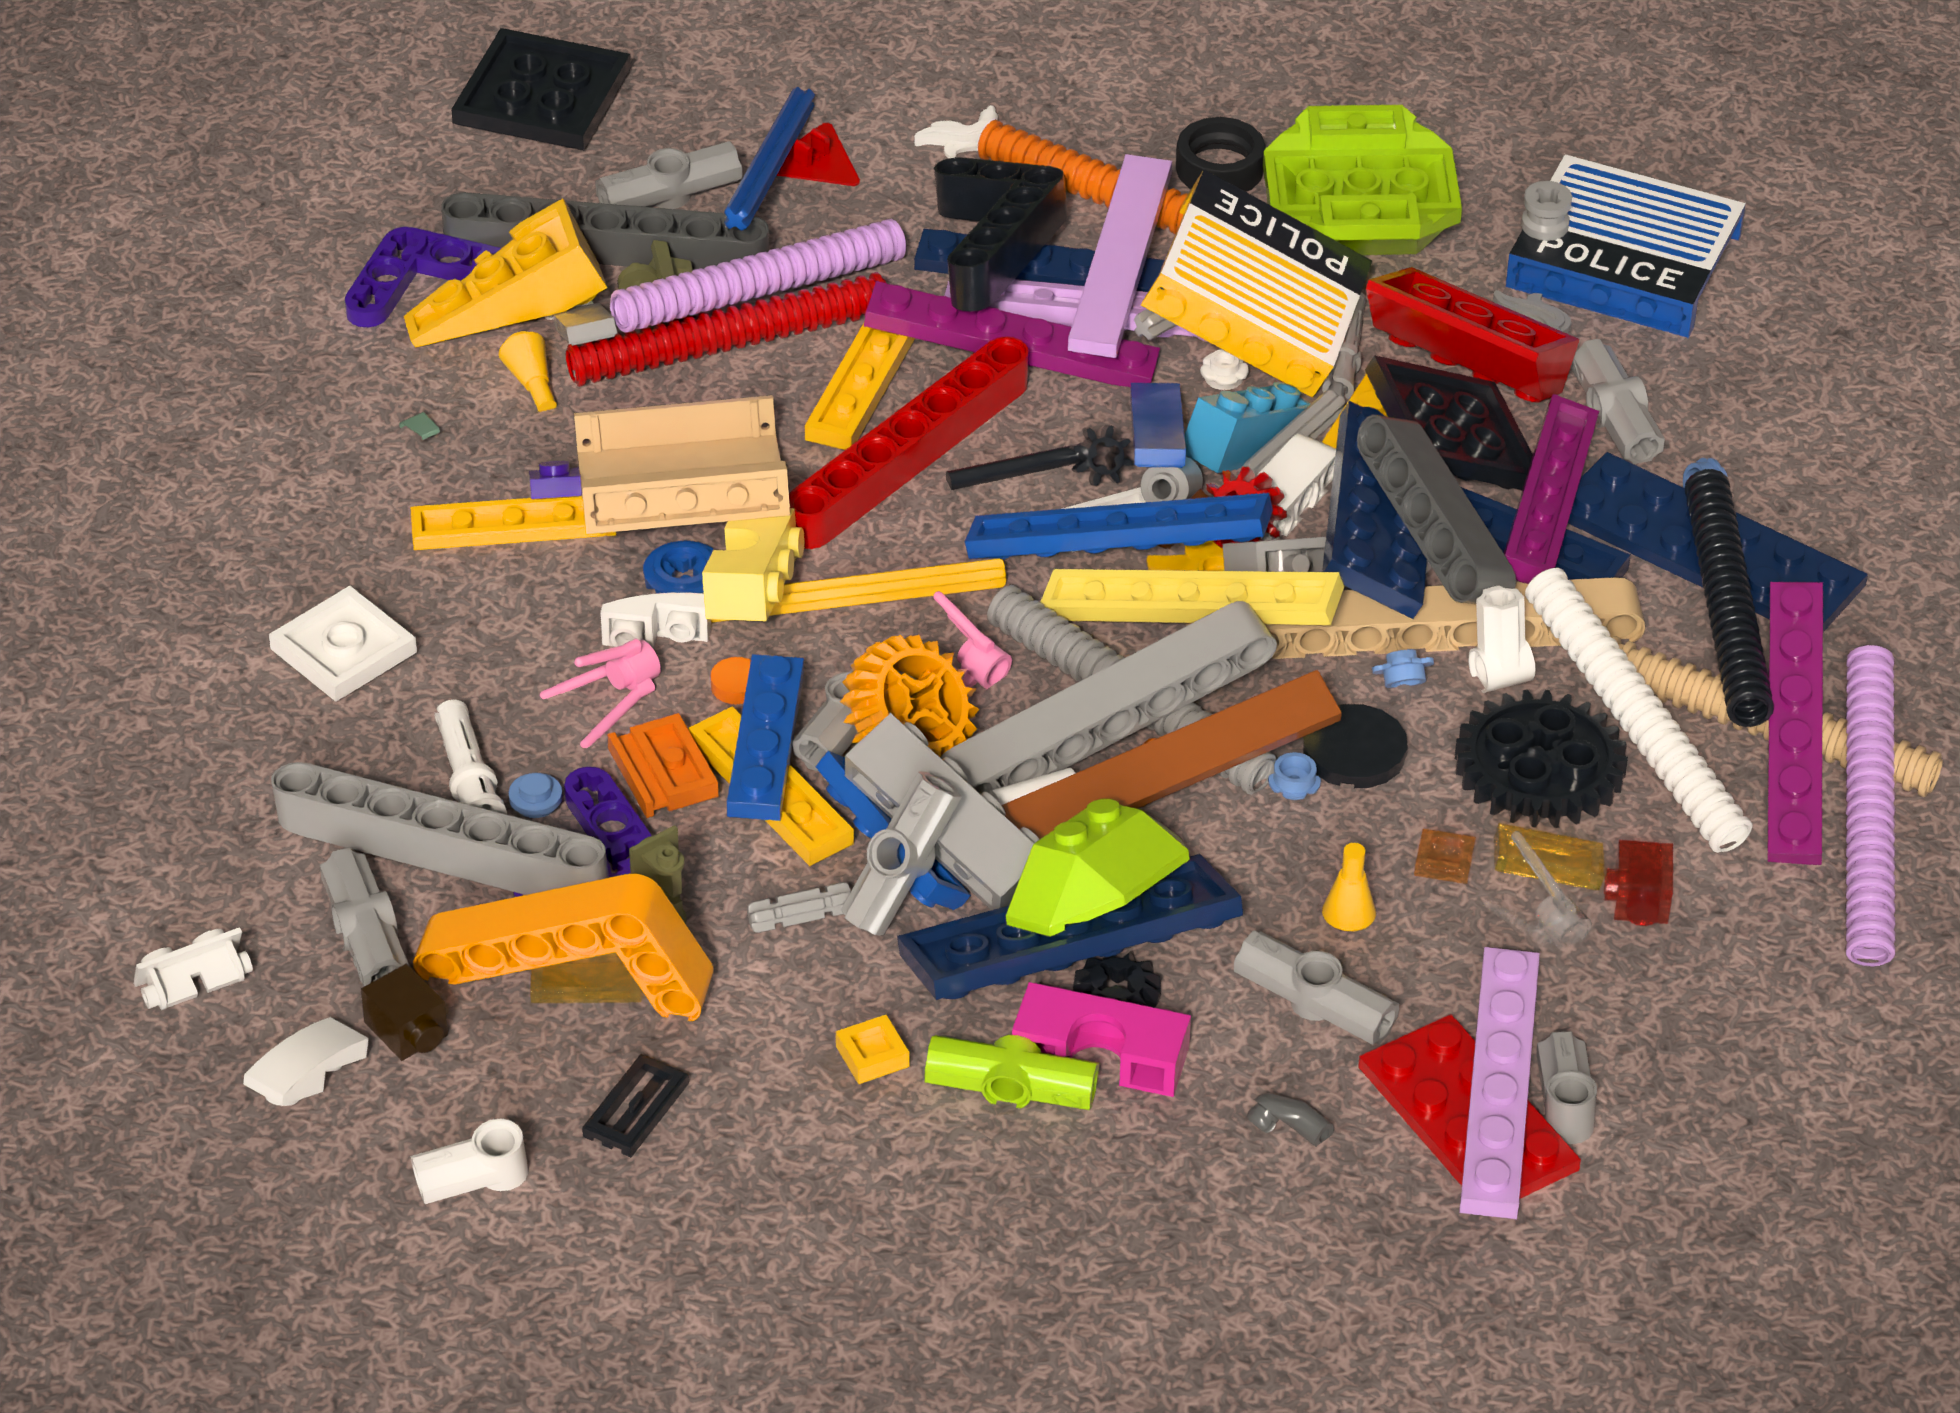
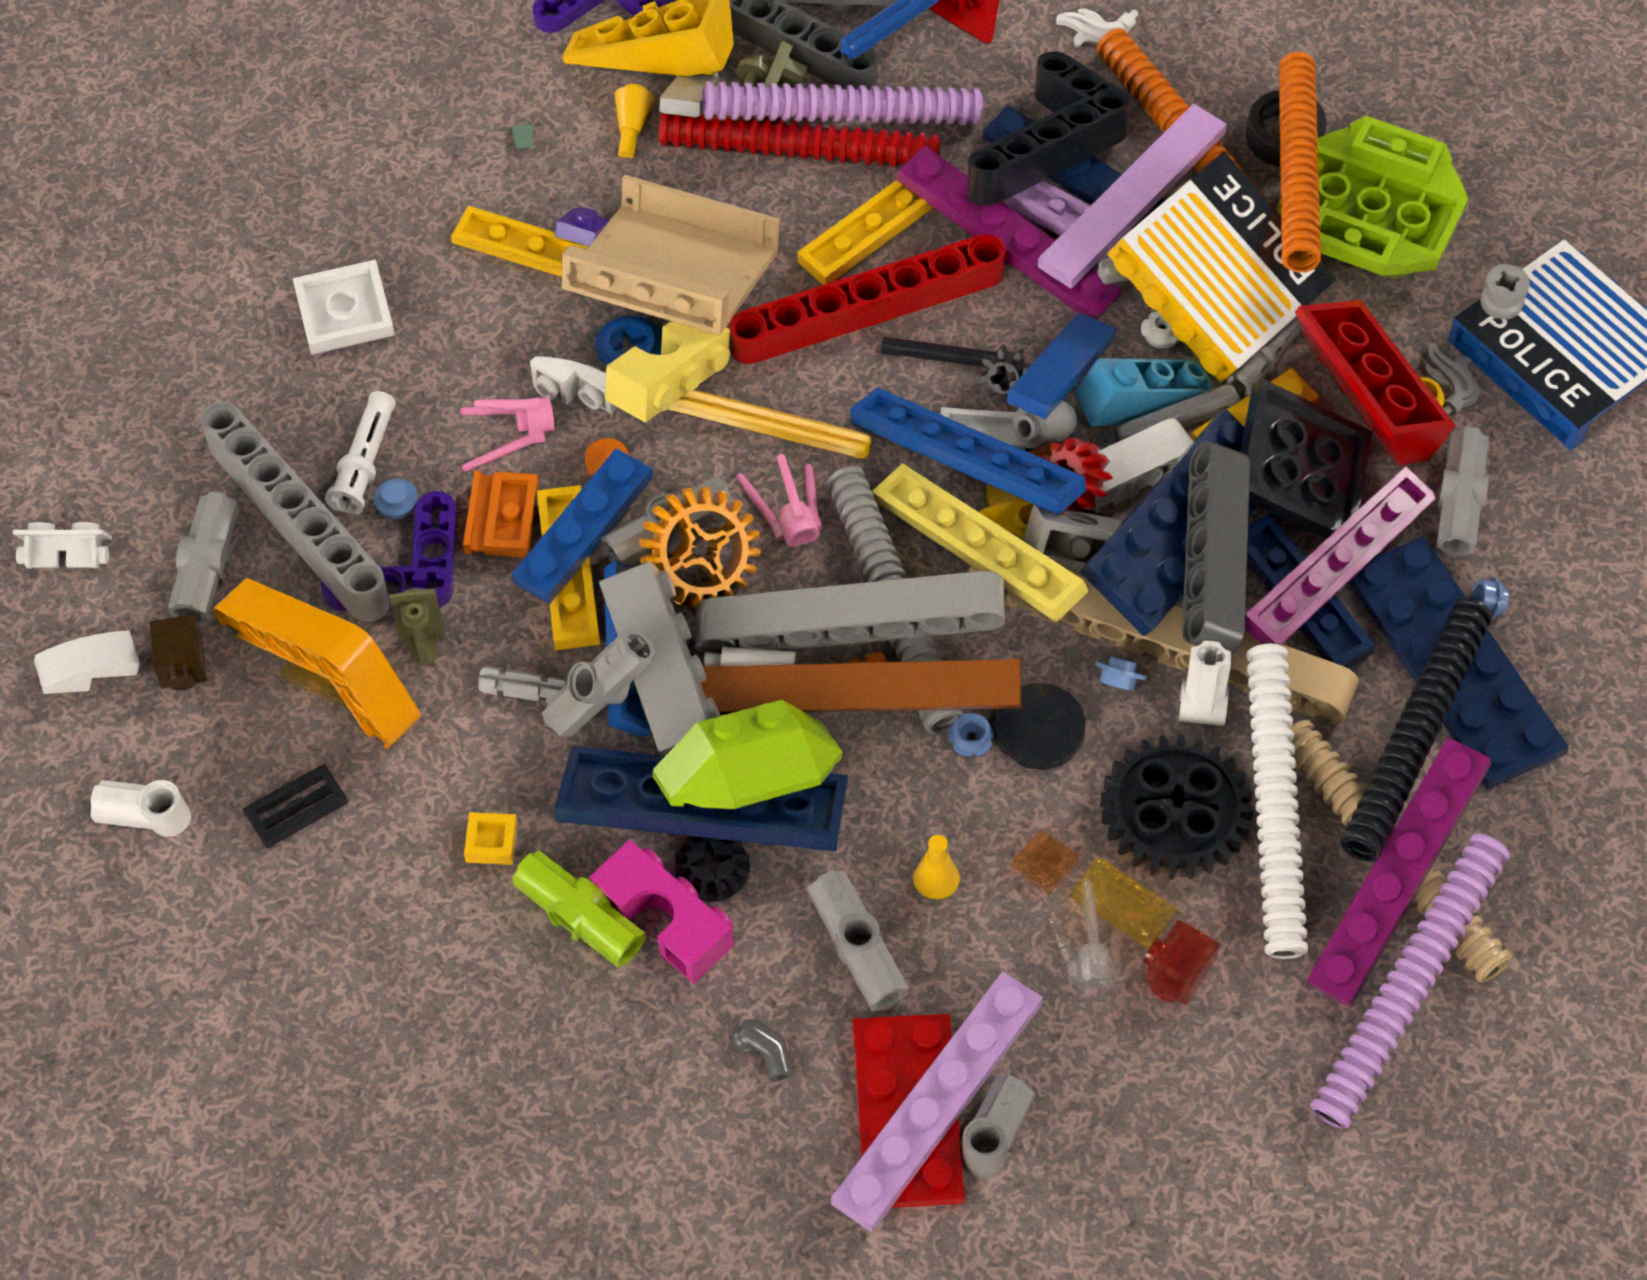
camera: 30 degrees right, 15 degrees up
none -> orange piece [1279,52,1321,272]

